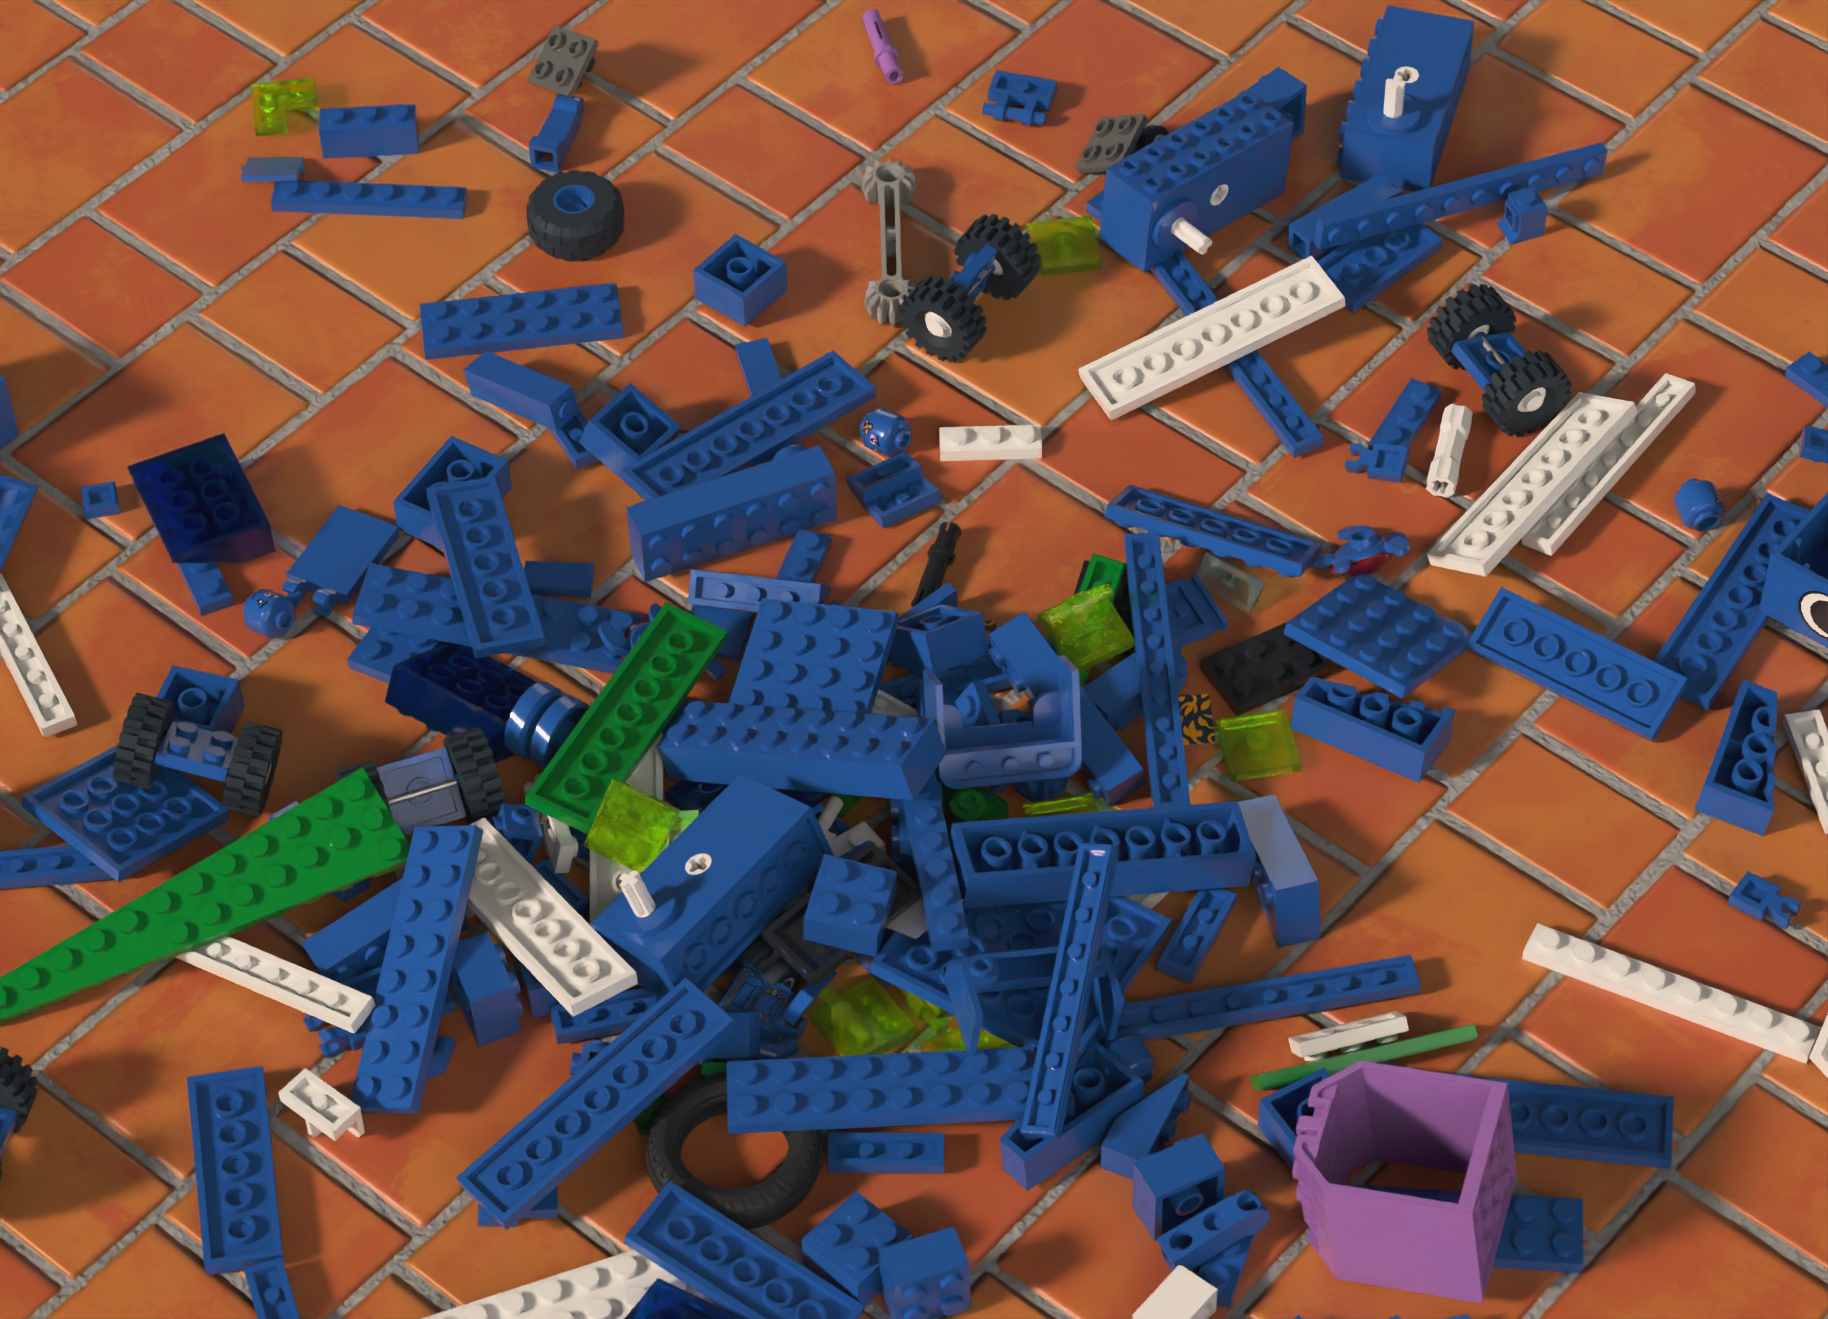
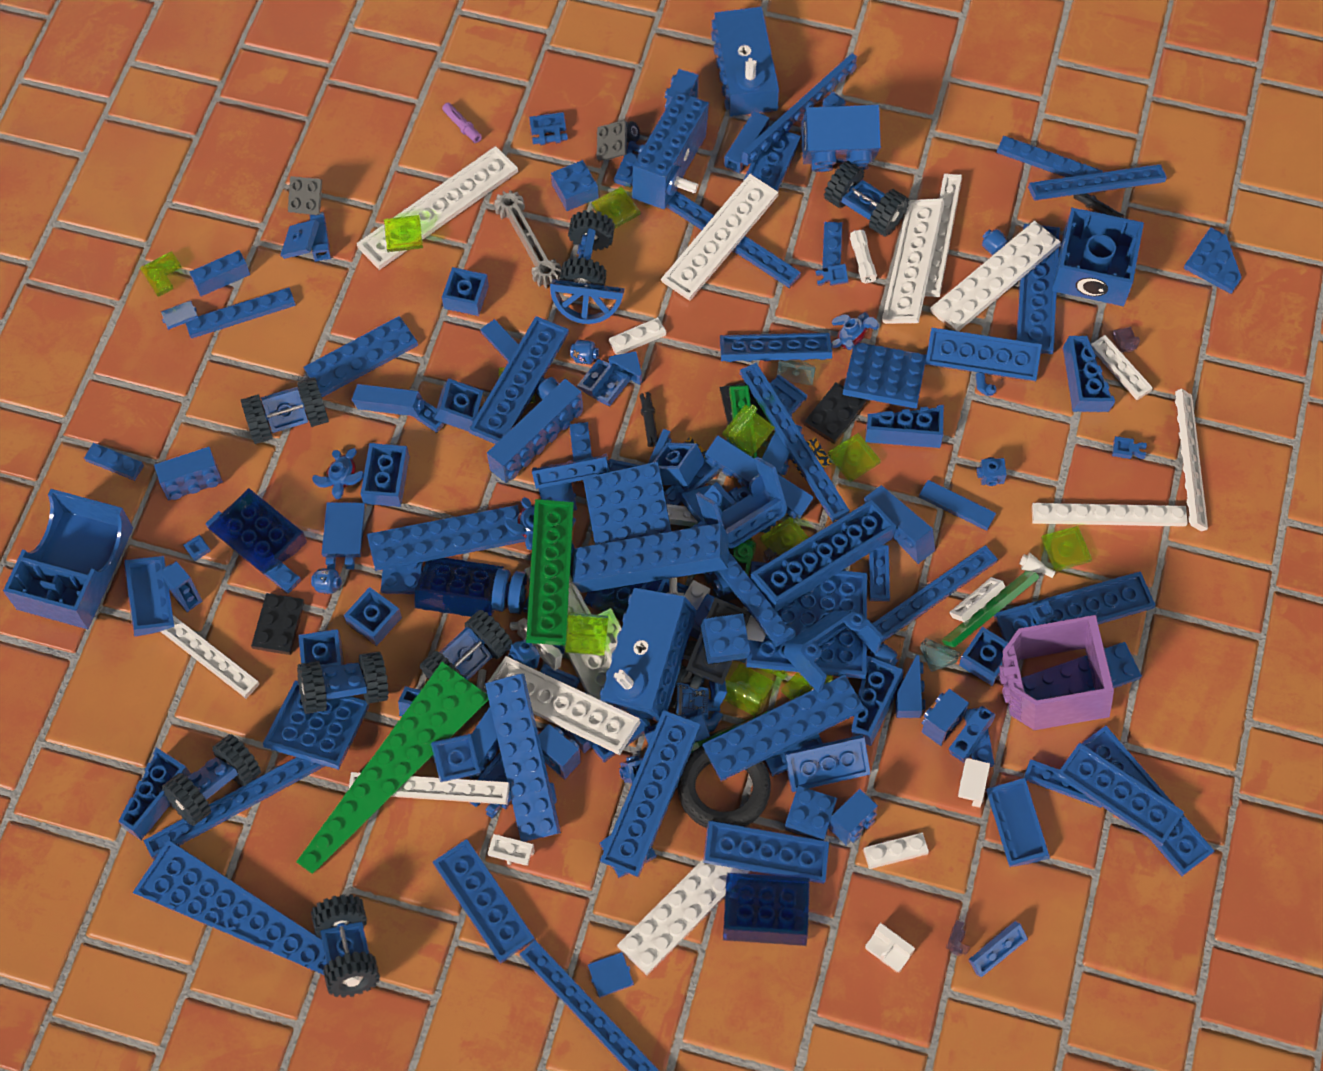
camera: 25 degrees left, 15 degrees up
blue plate [427,476,545,659] -> none
blue tile [524,561,595,597] -> none
black wheel [527,170,624,261] -> none
blue tile [1020,843,1119,1140] -> none
none -> blue plate [84,443,144,481]
none -> blue brick [154,447,223,501]
none -> blue brick [161,561,202,612]
none -> plate [240,377,329,444]
none -> black plate [251,593,305,655]
none -> blue plate [280,220,319,259]
none -> blue animal [312,448,364,499]
none -> blue brick [344,587,402,646]
none -> white plate [357,146,518,270]
none -> clear neon green plate [384,215,423,252]
none -> blue plate [431,734,481,783]
none -> blue window [550,279,625,324]
none -> blue brick [551,160,599,211]
none -> blue slope [609,351,642,385]
none -> blue plate [784,735,871,792]
none -> blue brick [801,105,881,172]
none -> blue tile [919,480,996,531]
none -> clear light blue slope [920,638,961,672]
none -> white plate [930,221,1061,331]
none -> blue arm [975,372,996,396]
none -> blue brick [977,457,1007,486]
none -> white cone [1019,552,1055,578]
none -> clear neon green plate [1041,526,1092,572]

